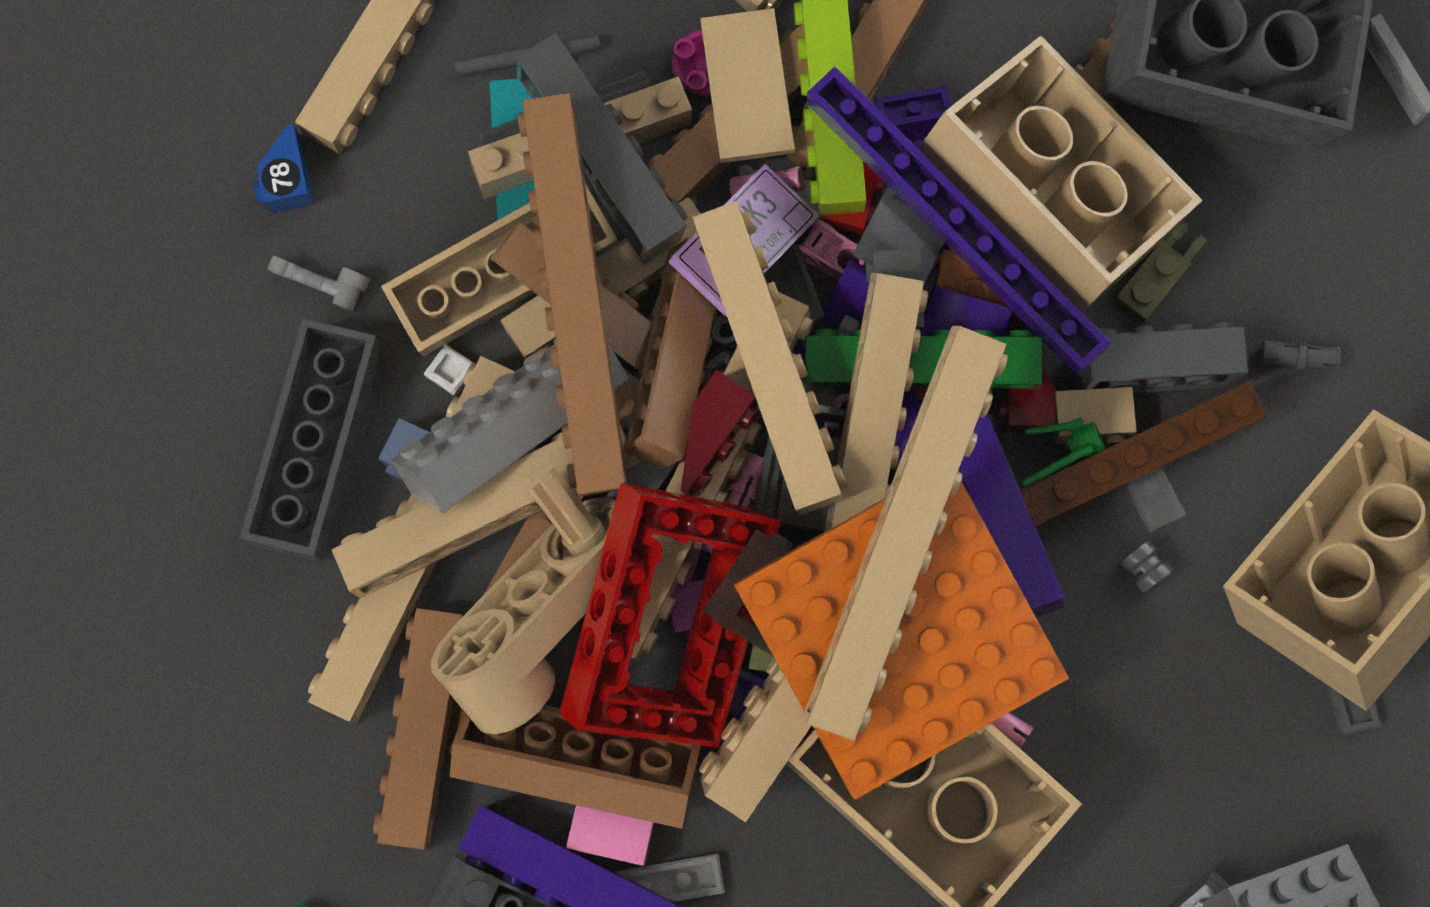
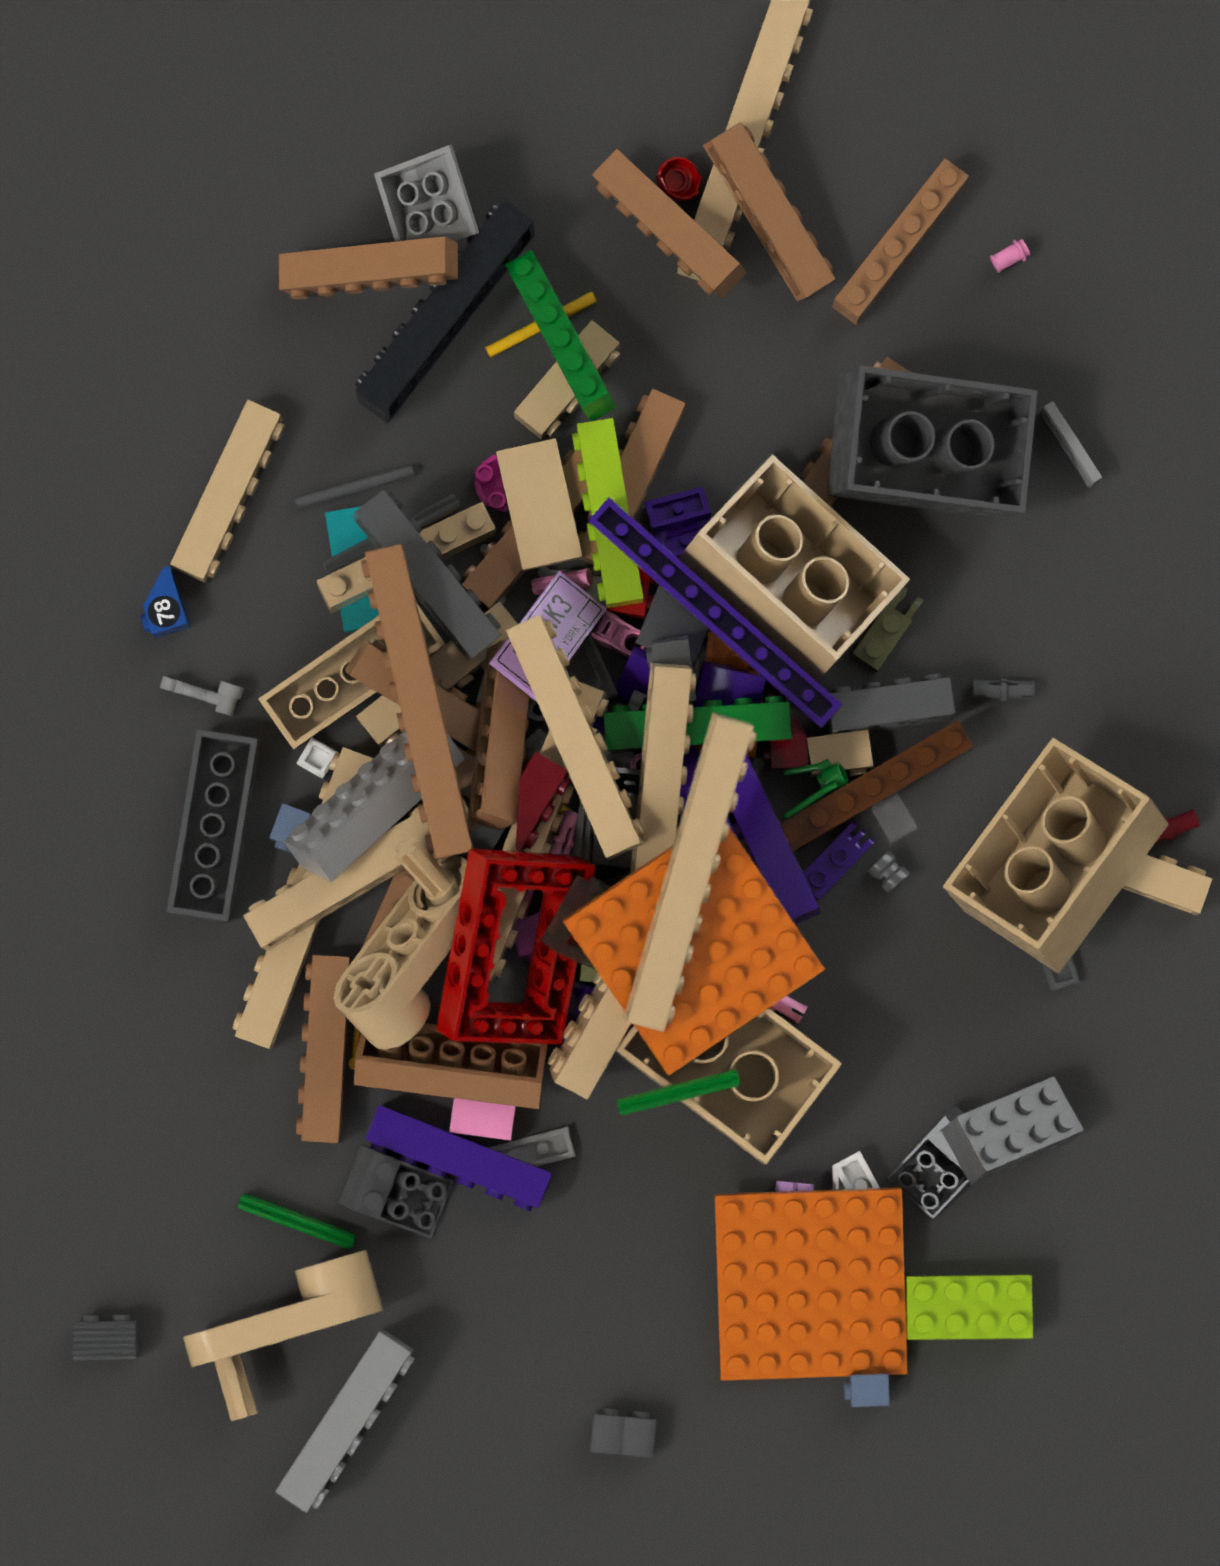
camera: 10 degrees left, 5 degrees up
none -> green axle [617,1070,740,1115]
none -> dark purple hinge [803,820,875,901]

